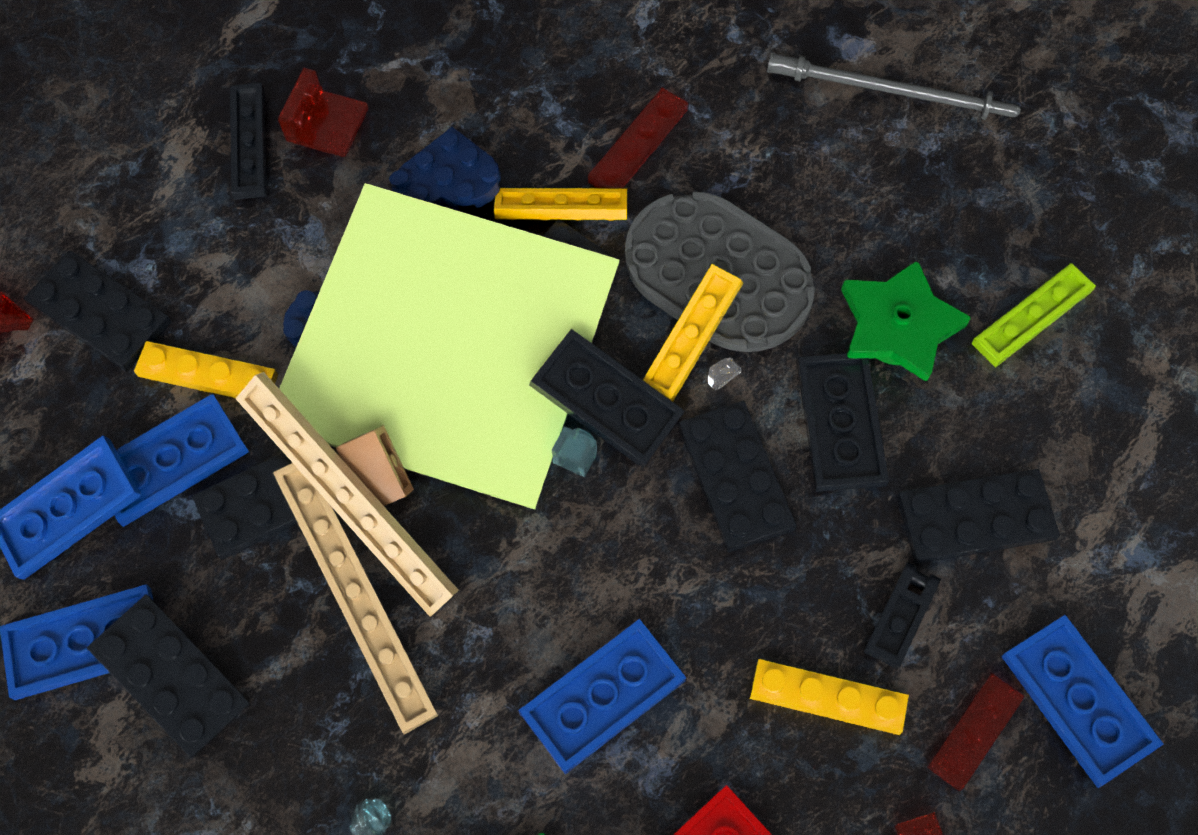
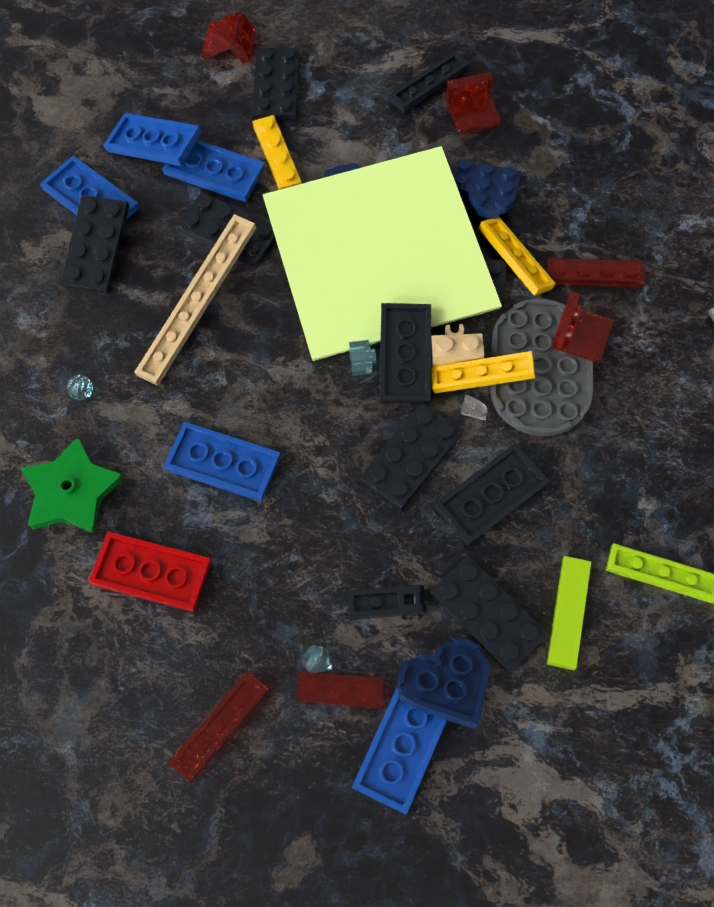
camera: 55 degrees right, 0 degrees up
tan plate [235,372,459,617] -> none
medium nougat brick [336,425,414,506] -> none
yellow plate [750,659,909,735] -> none
green plate [841,262,970,381] -> none
none -> clear light blue plate [302,645,332,674]
none -> dark blue plate [397,638,490,729]
none -> tan brick [431,324,484,367]
none -> lime tile [547,556,591,671]
none -> clear red bracket [551,292,613,363]

